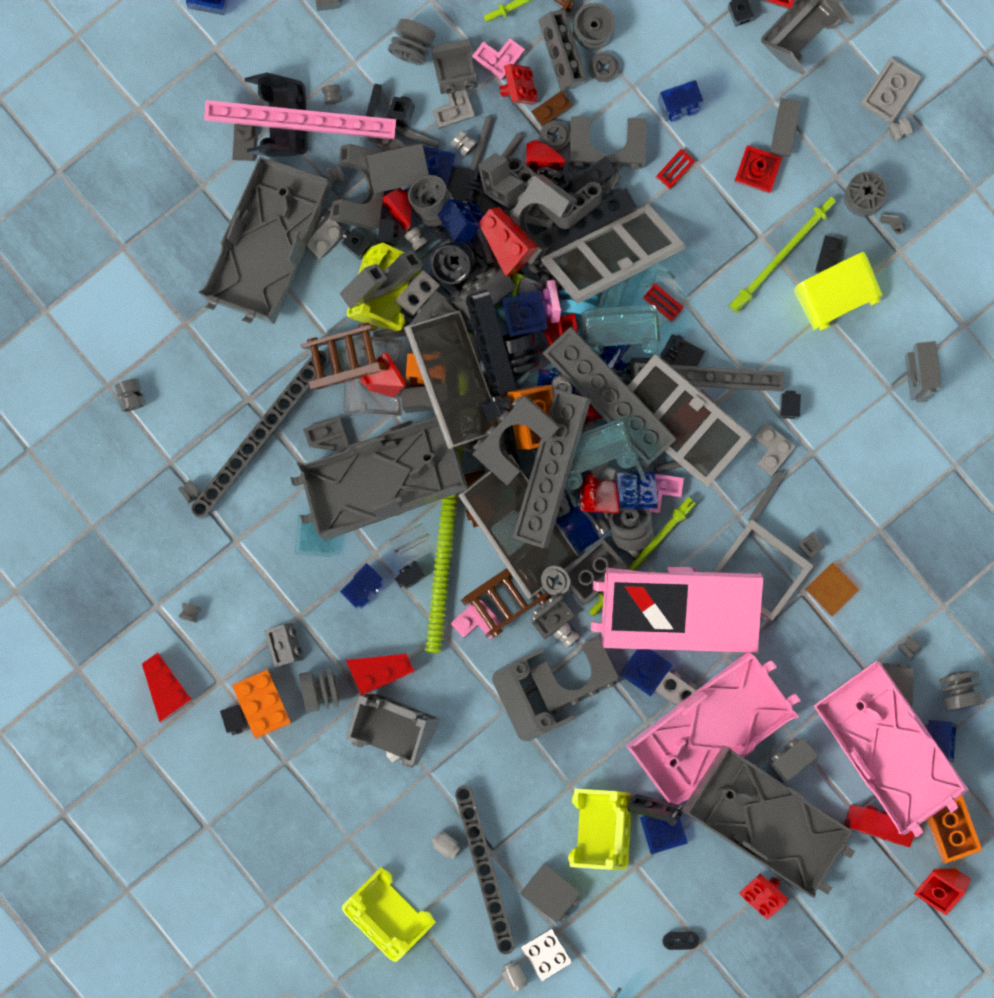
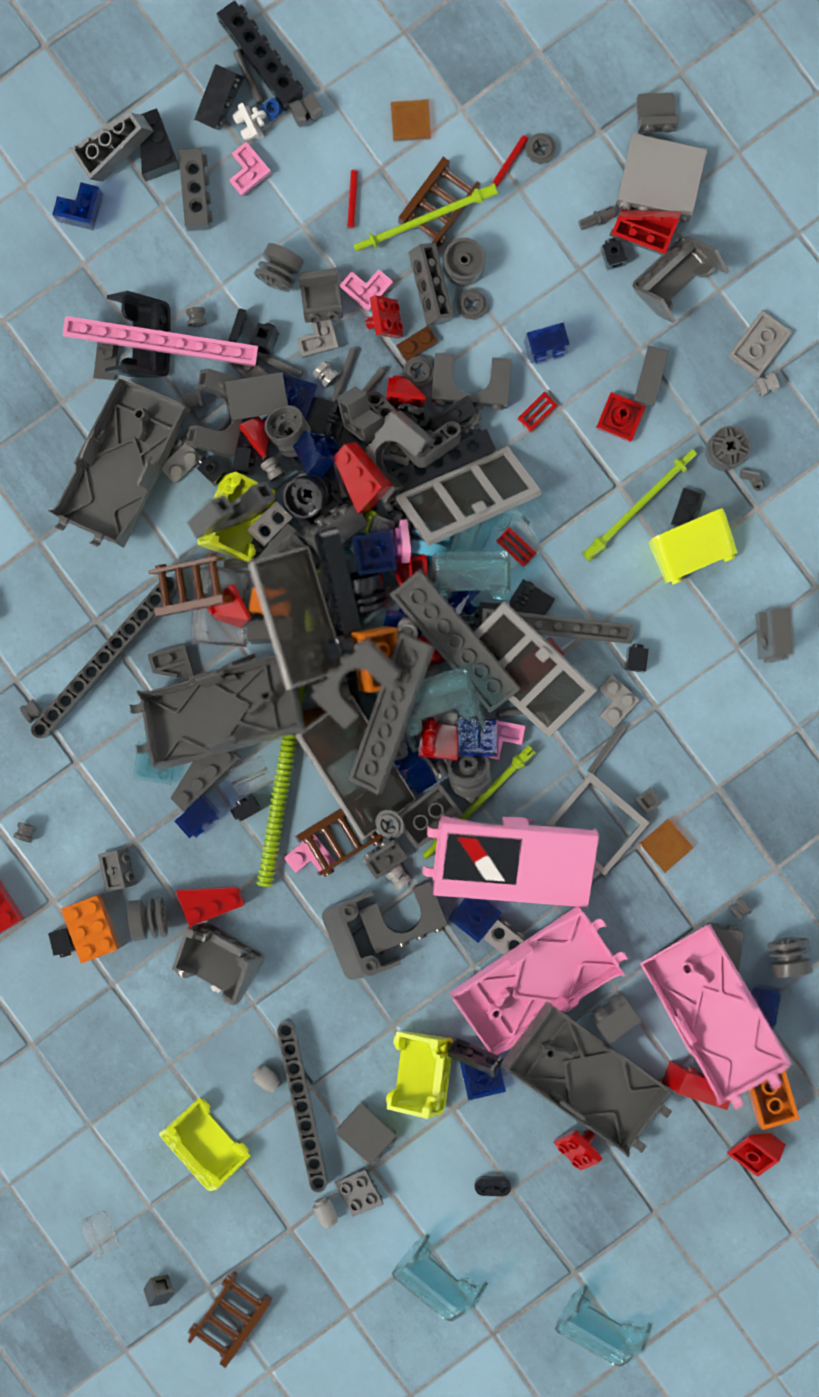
camera: 10 degrees right, 5 degrees up
none -> dark grey wedge [170,751,241,812]

